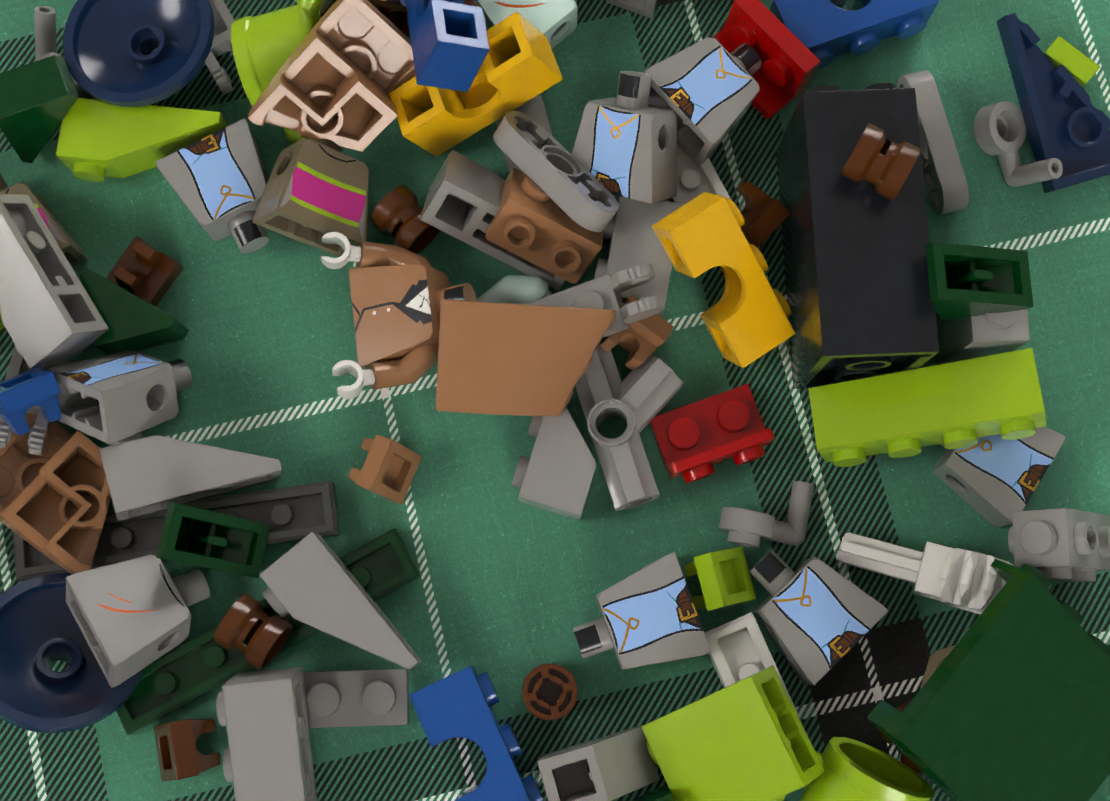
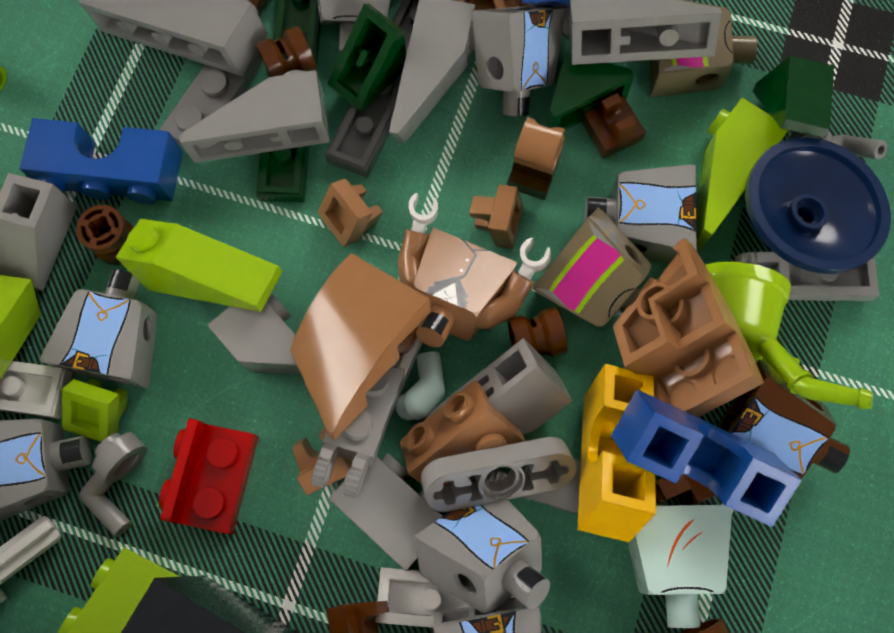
camera: 125 degrees right, 5 degrees down
light grey piece [575,346,683,511] -> none
yellow arch [652,192,795,368] -> none
none -> lime slope [116,219,283,312]
none -> medium nougat tile [469,184,523,249]
none -> medium nougat leg [507,117,565,200]

